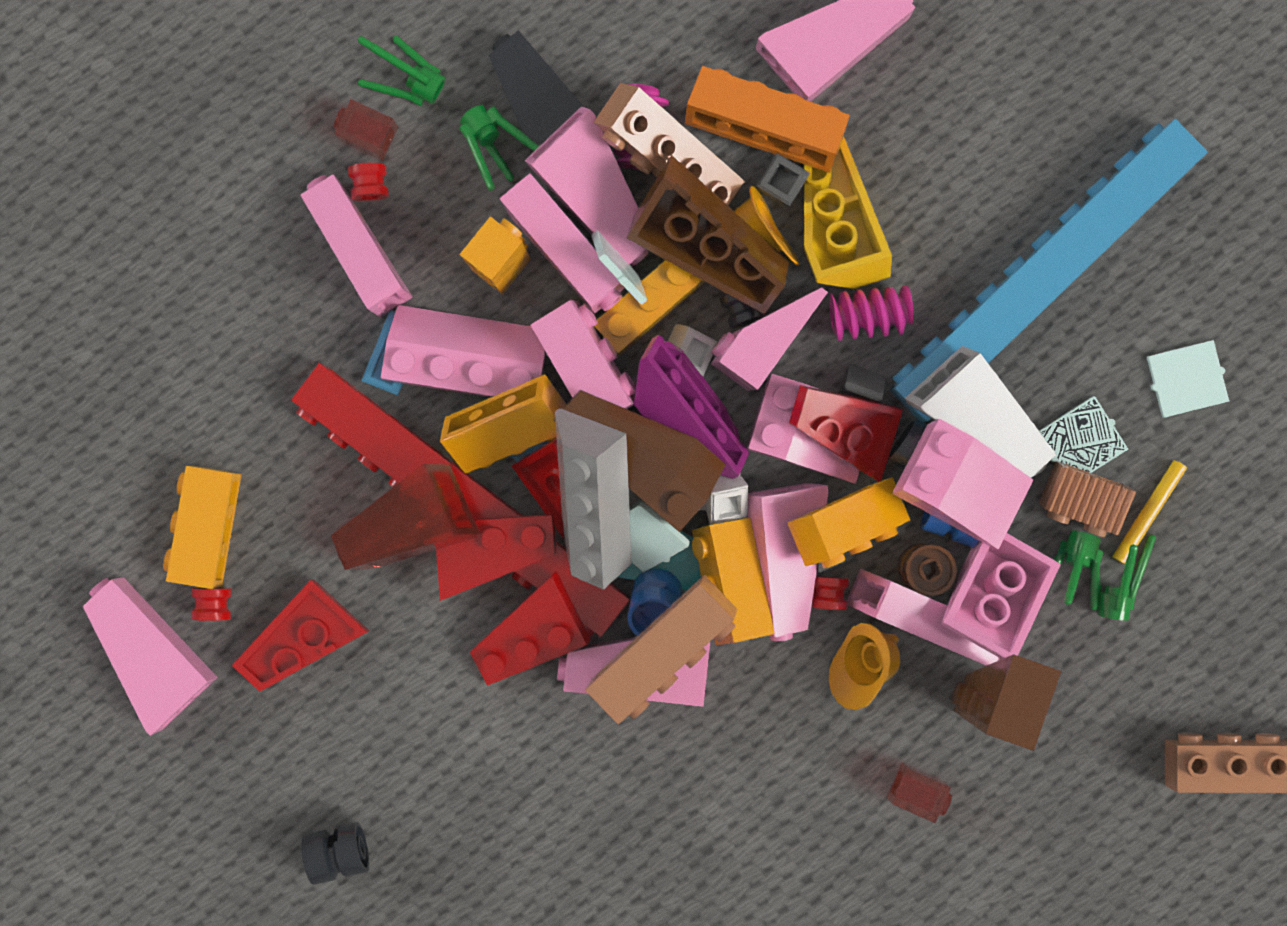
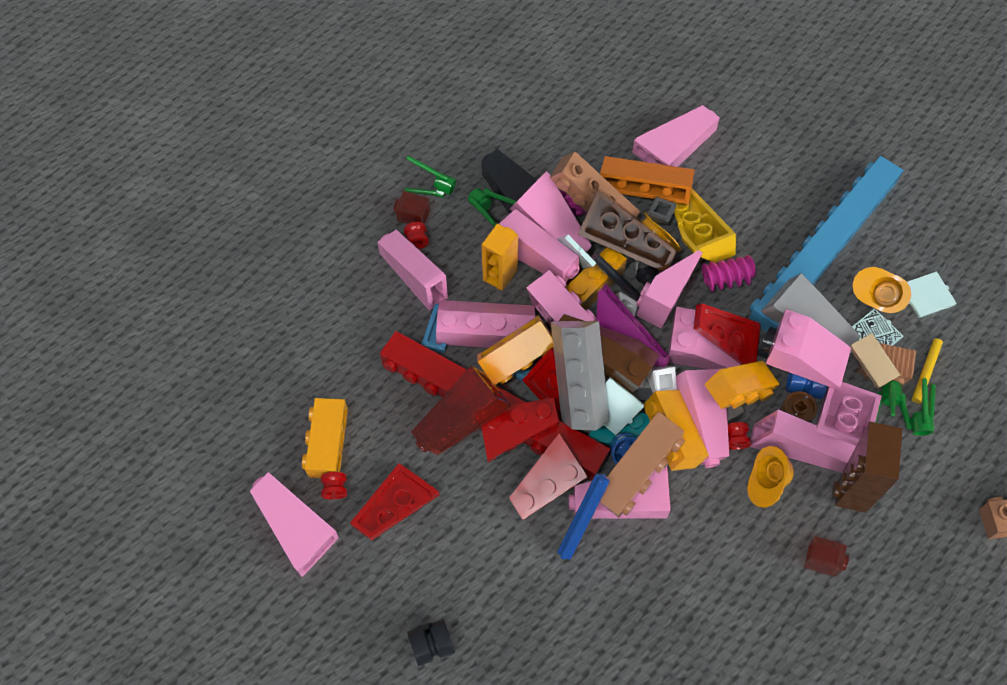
camera: 10 degrees left, 25 degrees down
none -> blue axle [557,473,610,560]
none -> black bar [591,253,641,301]
none -> tan tile [850,333,900,389]
none -> light orange piece [852,267,911,313]

